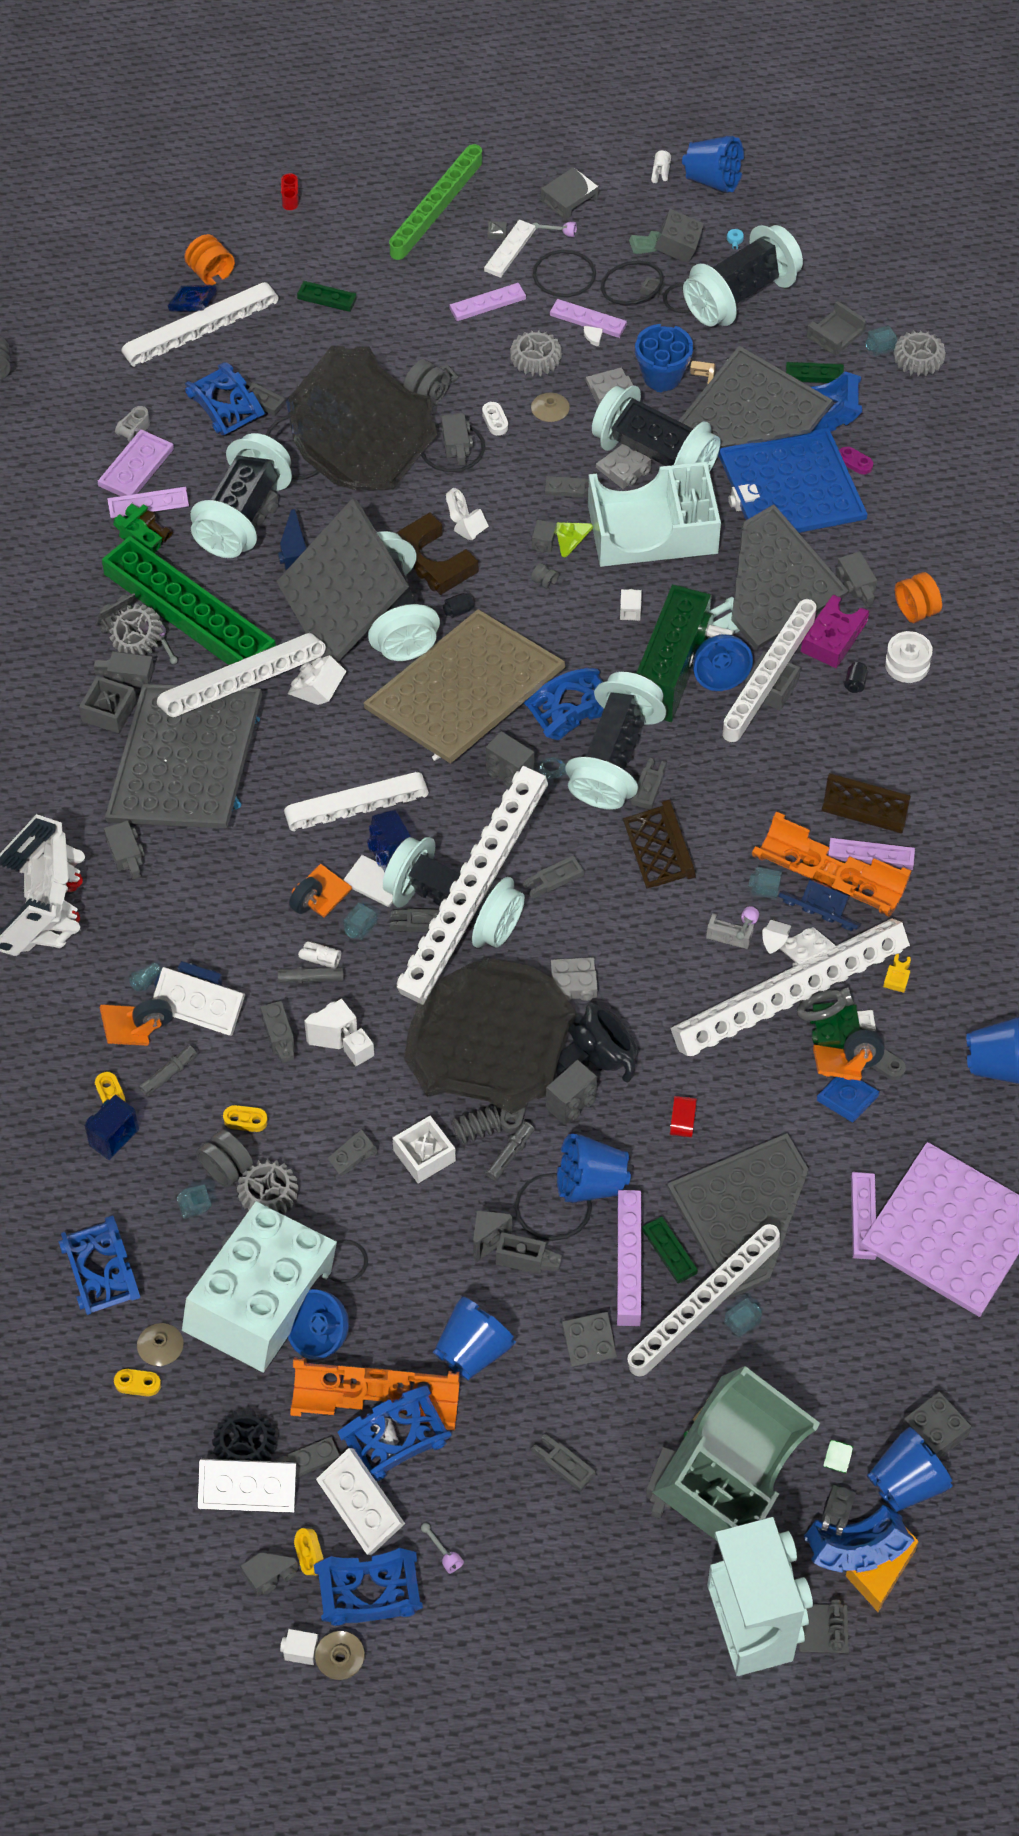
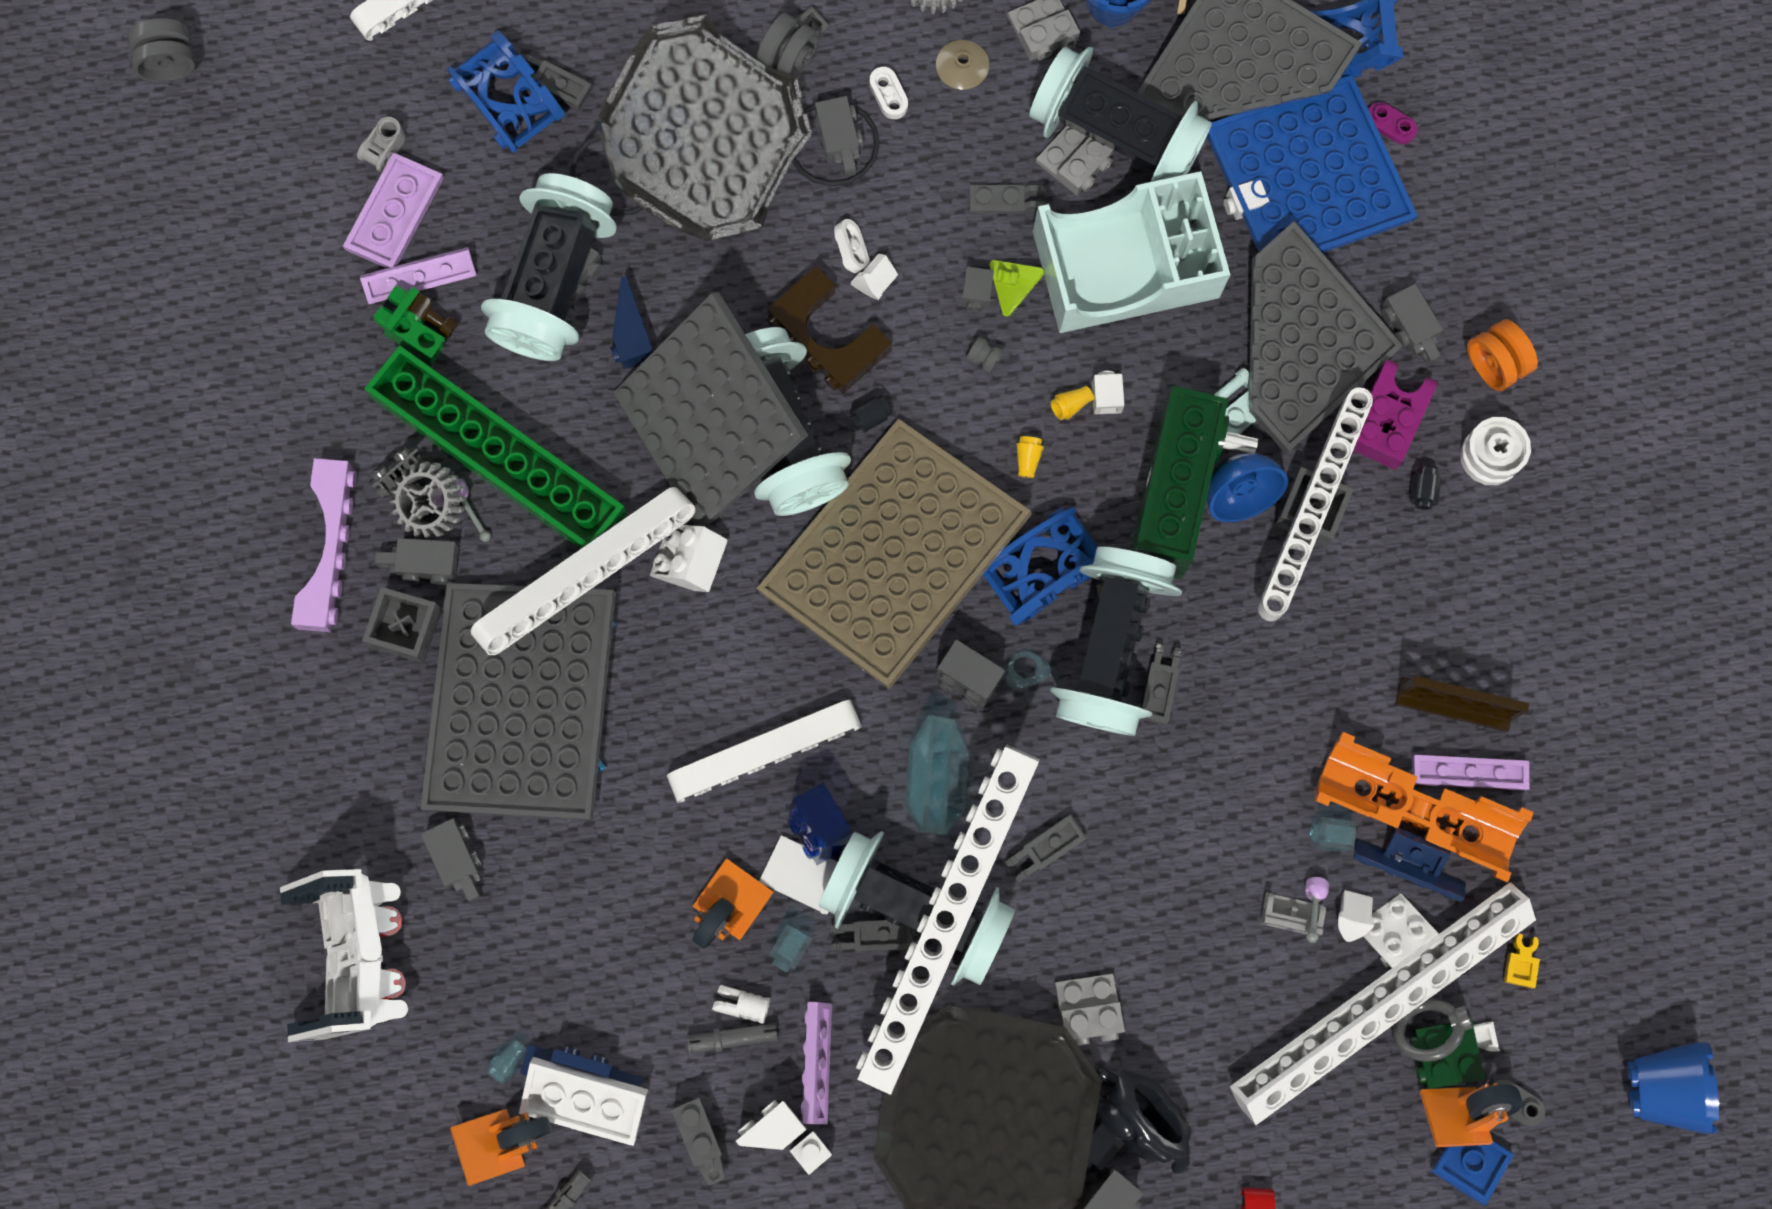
camera: 10 degrees left, 20 degrees up
dark brown fence [623,799,696,889] -> none
none -> lavender arch [291,458,357,632]
none -> lavender plate [801,1002,832,1124]
none -> clear light blue wedge [905,715,969,835]
none -> yellow cone [1016,436,1044,478]
none -> yellow cone [1051,386,1094,420]

